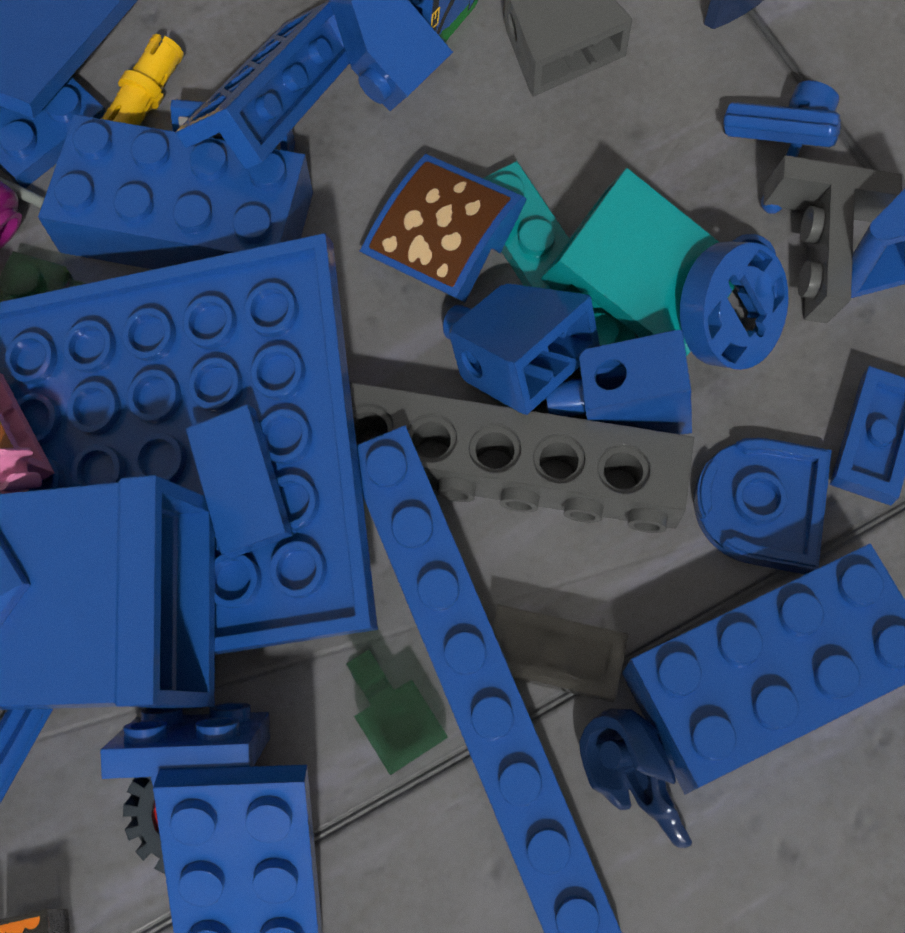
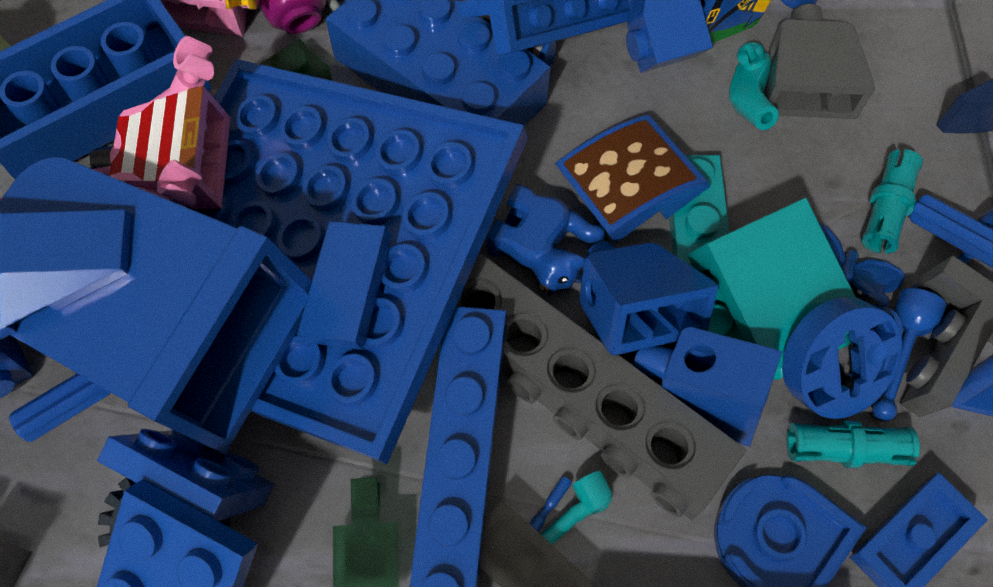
camera: 25 degrees right, 5 degrees down
none -> blue animal [486,183,605,294]
none -> blue piece [528,476,572,533]
none -> teal hand [539,471,612,547]
none -> teal arm [728,42,779,130]
none -> teal pin [786,420,920,469]
none -> blue piece [818,222,905,306]
none -> teal pin [862,149,923,254]
none -> blue hinge [872,288,947,422]

